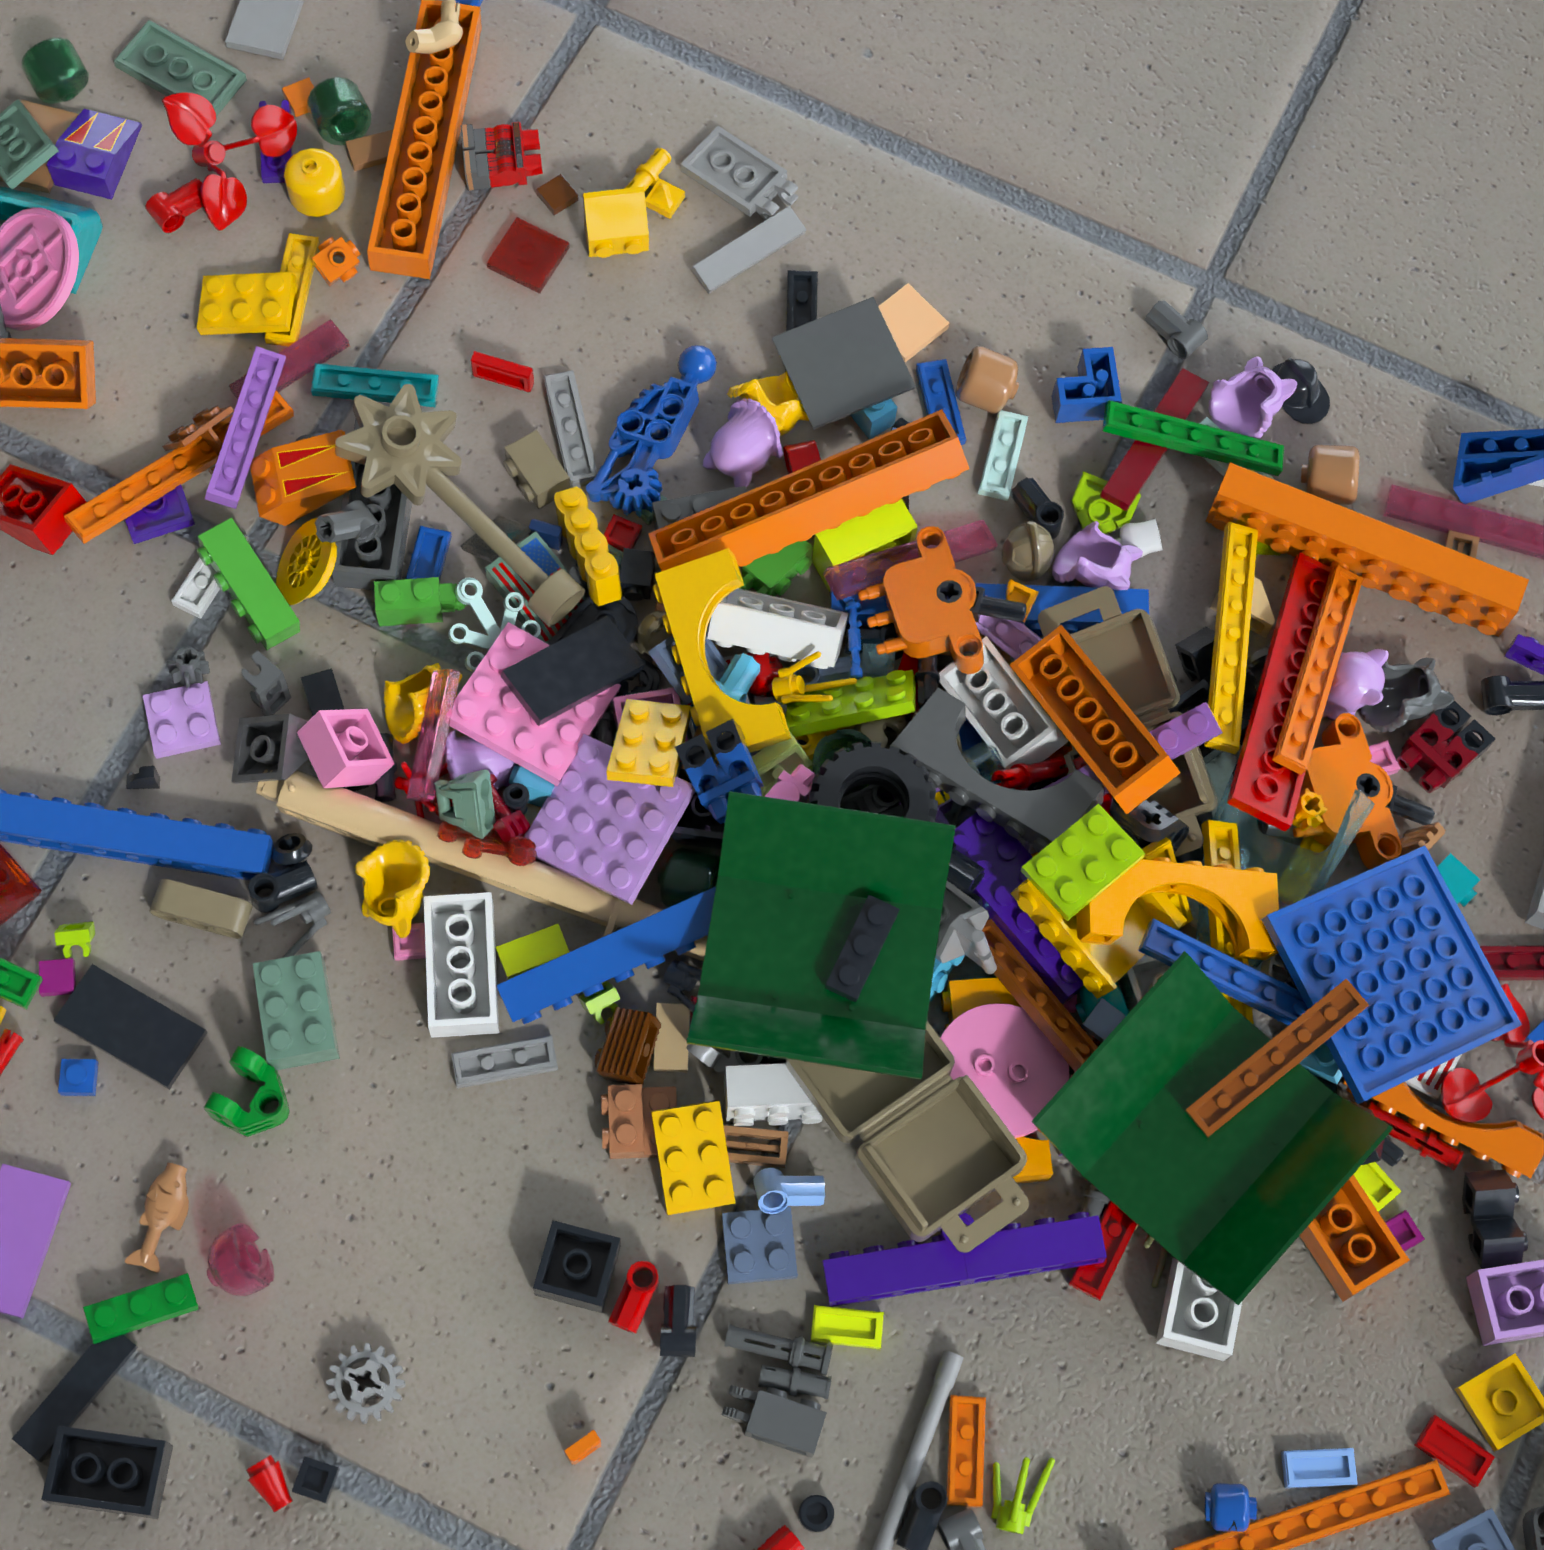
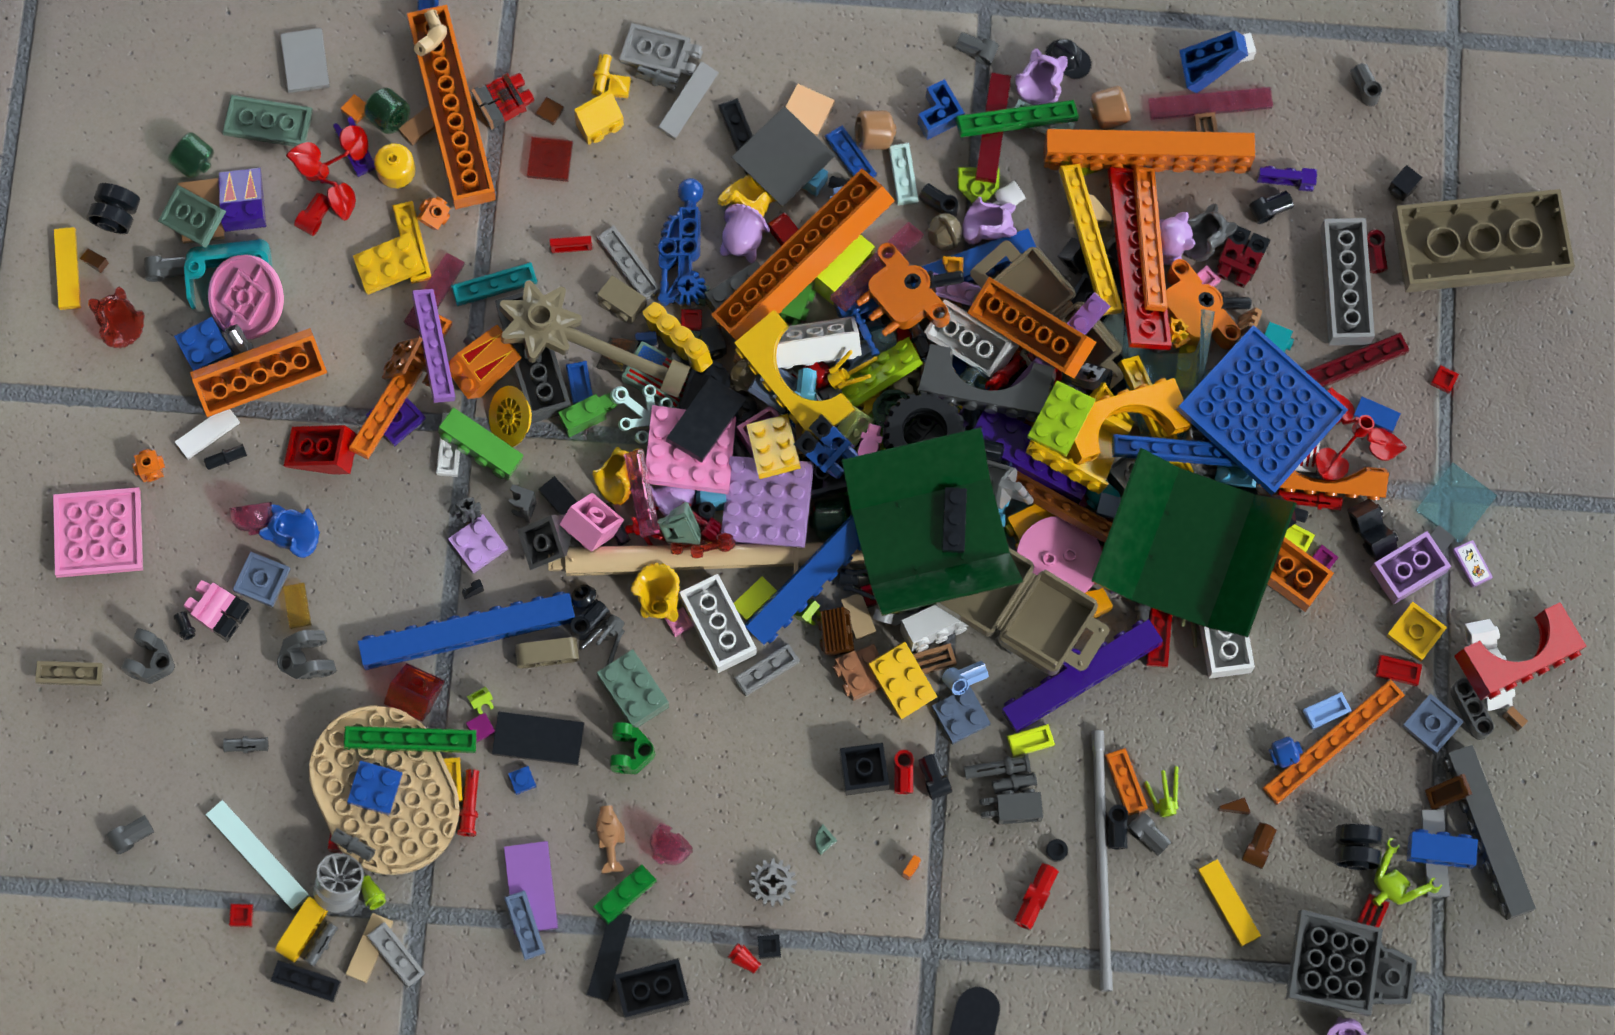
camera: 20 degrees left, 5 degrees up
dark grey piece [315,500,381,543] -> none
dark orange plate [1185,978,1369,1138] -> none
none -> dark grey pin [636,66,679,91]
none -> sand green tile [815,824,837,856]

